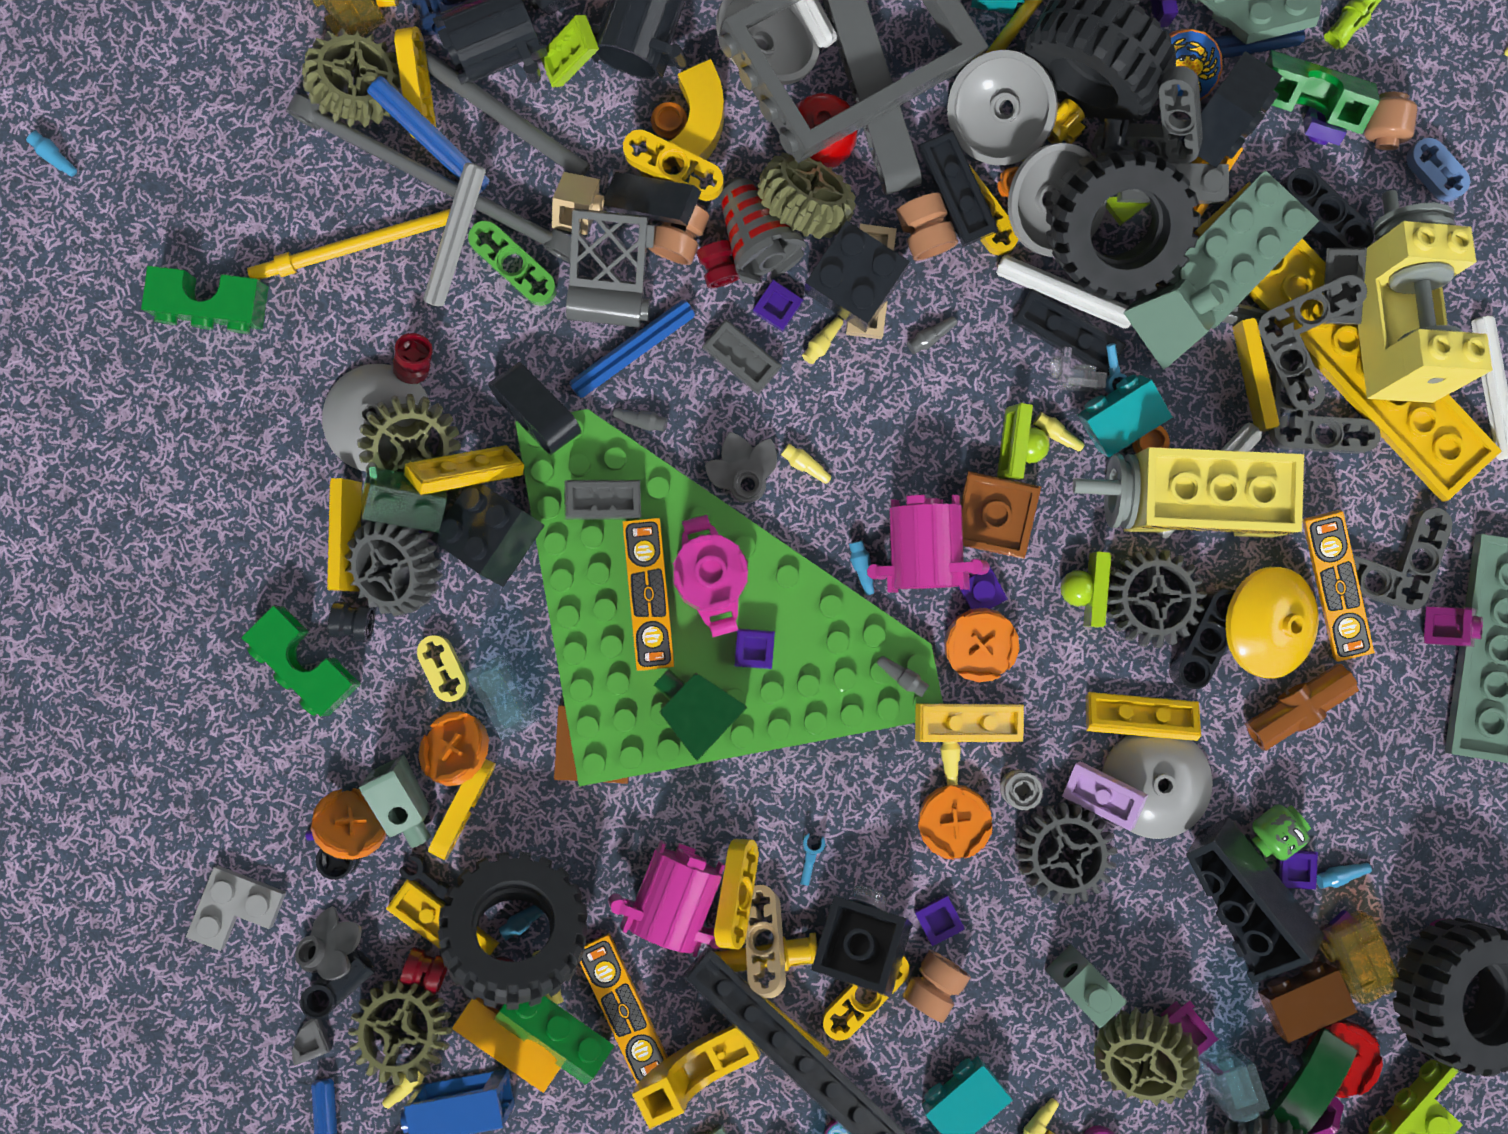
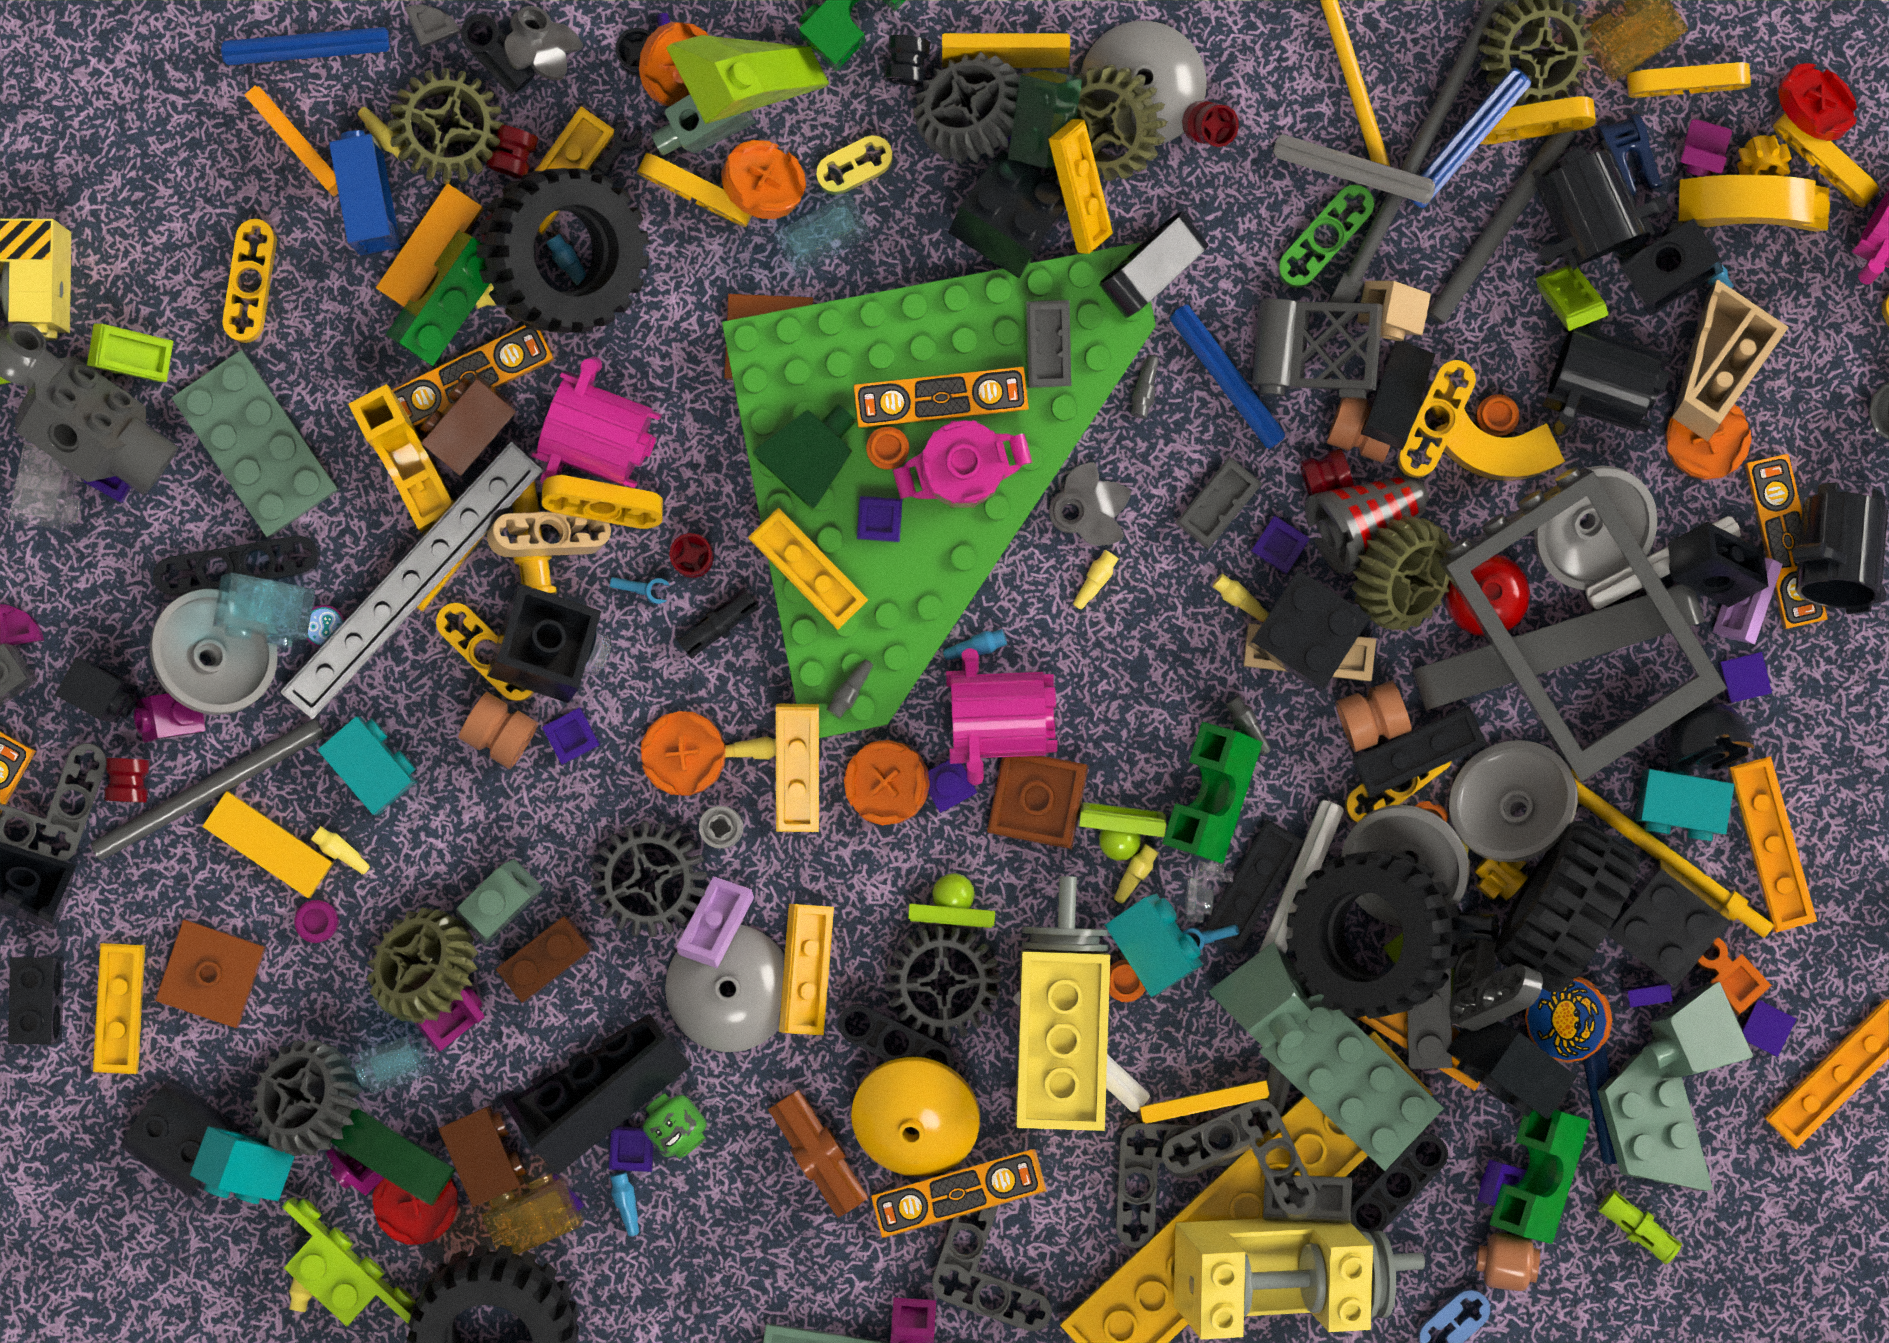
camera: 90 degrees right, 0 degrees up
none -> reddish brown brick [420,373,516,476]
none -> reddish brown brick [496,915,594,1003]
none -> lime wedge [666,35,829,124]
none -> dark red wheel [669,533,714,578]
none -> black pin [675,587,760,659]
none -> yellow tile [748,508,868,630]
none -> orange plate [866,427,909,470]
none -> green arch [1162,721,1263,864]

